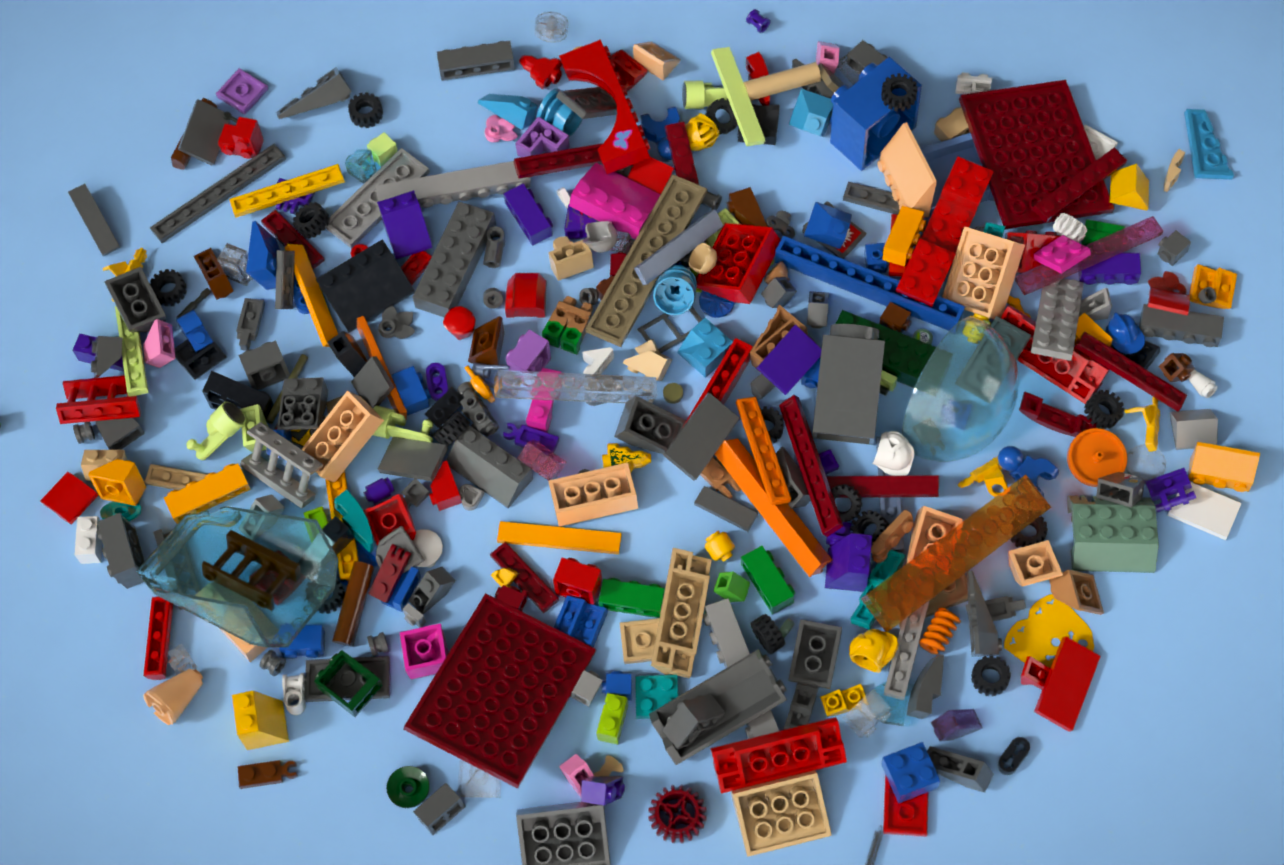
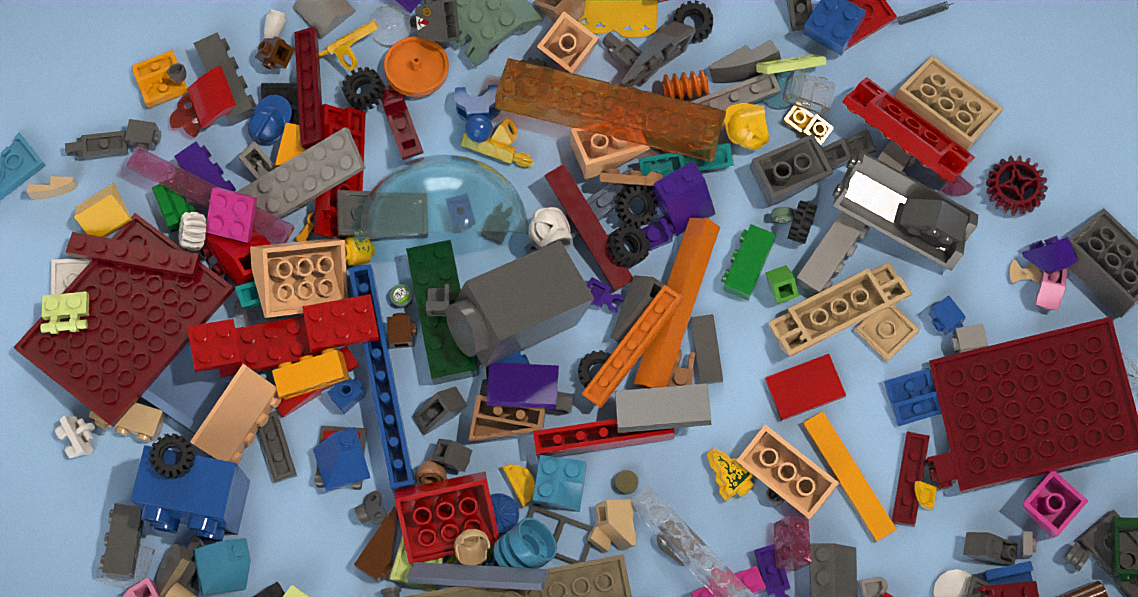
camera: 125 degrees left, 10 degrees up
red brick [553,557,603,605] -> none
white slope [582,347,614,386] -> none
lime brick [596,693,628,745] -> none
green brick [599,578,665,618] -> none
dark grey slope [614,396,686,454] -> none
teal plate [635,675,678,719] -> none
yellow head [705,530,735,562] -> none
dark red plate [779,395,843,537] -> none
clear purple slope [931,709,983,741] -> none
none -> yellowish green plate [40,292,89,334]
none -> dark grey hinge [65,131,129,159]
none -> dark grey panel [426,284,451,316]
none -> yellow tile [502,464,535,508]
none -> yellowish green tile [756,54,826,74]
none -> red tile [765,354,846,421]
none -> clear pink tile [942,176,974,196]

